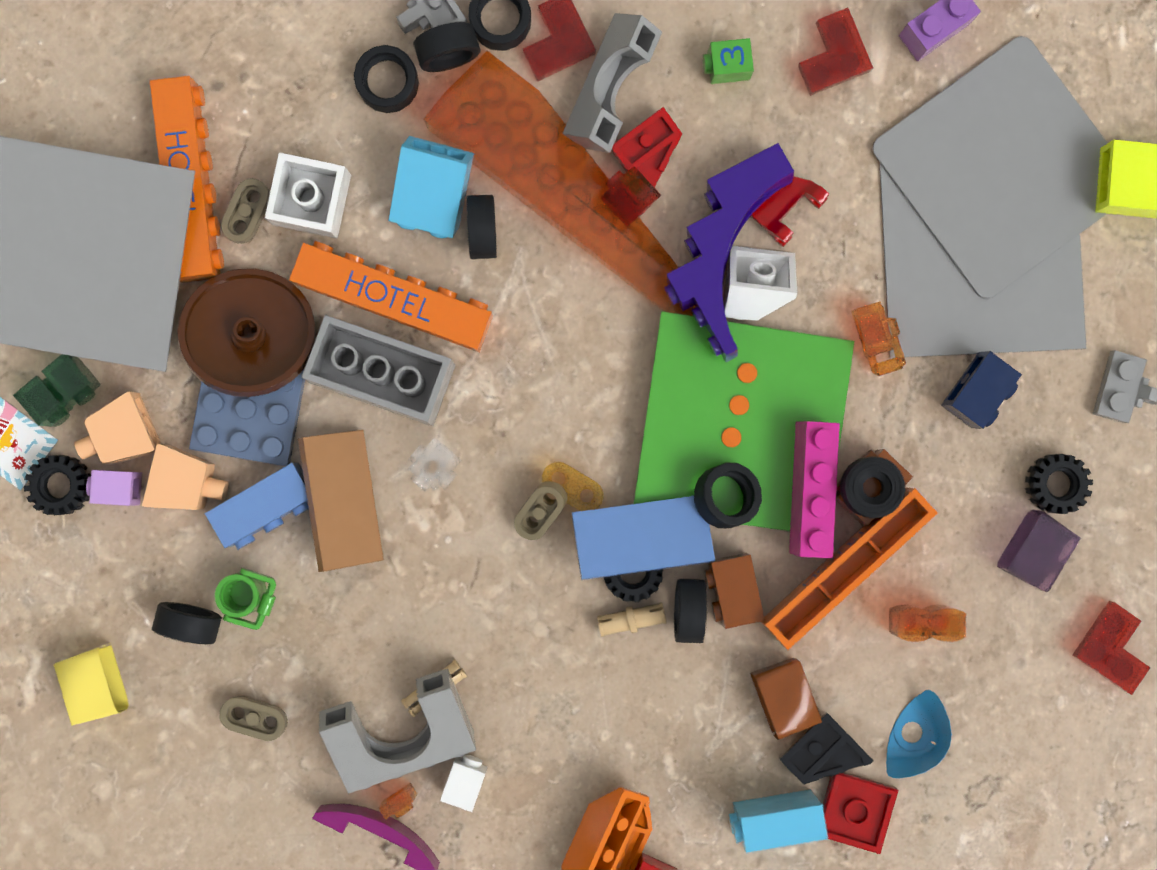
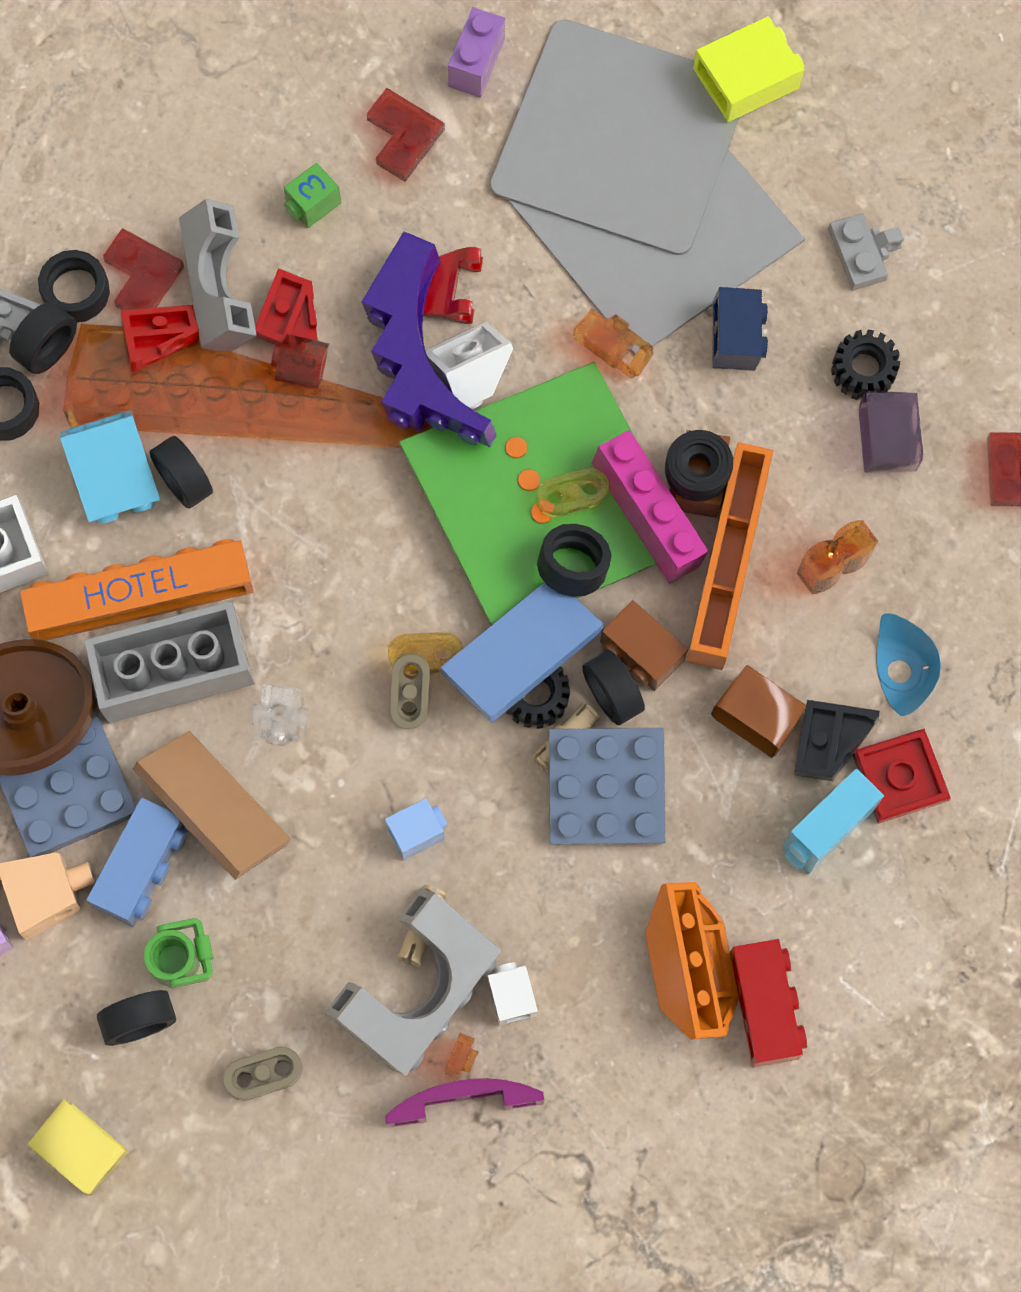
camera: 30 degrees left, 15 degrees down
none -> red wing [121,305,199,372]
none -> light blue brick [385,798,447,860]
none -> clear yellow plate [536,468,609,517]
none -> sand blue plate [549,728,665,844]

